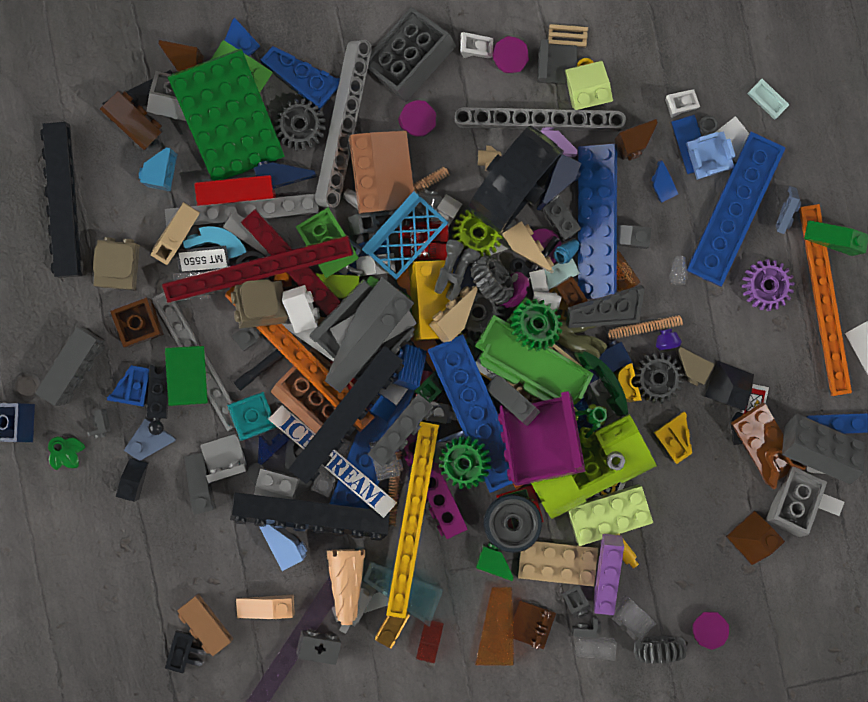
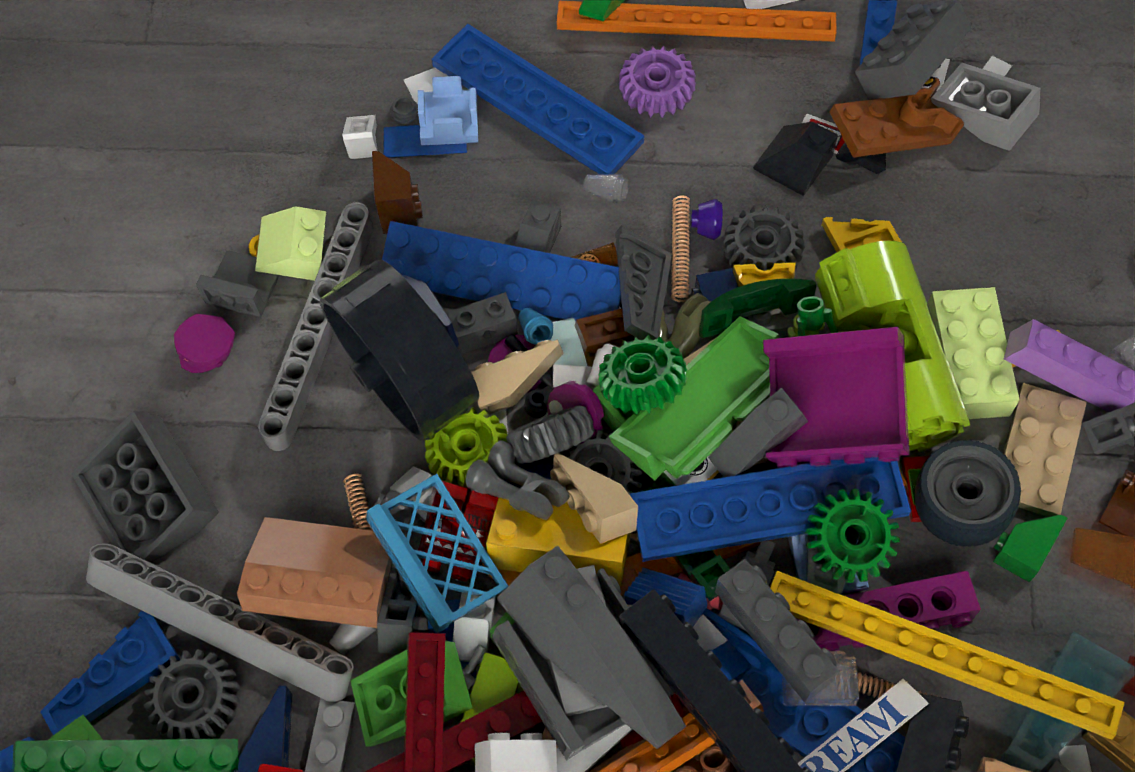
camera: 75 degrees left, 25 degrees down
magenta hat [398,100,436,137] -> none
white slope [461,32,493,58] -> none
tan piece [478,146,501,171] -> none
tan tile [548,24,588,48] -> none
light grey axle [607,451,625,470] -> none
blue slope [651,160,678,203] -> none
dark tan slope [675,347,715,386] -> none
reddish brown slope [726,511,785,565] -> none
light aqua tile [747,79,789,120] -> none
sand blue wing [776,186,801,234] -> none

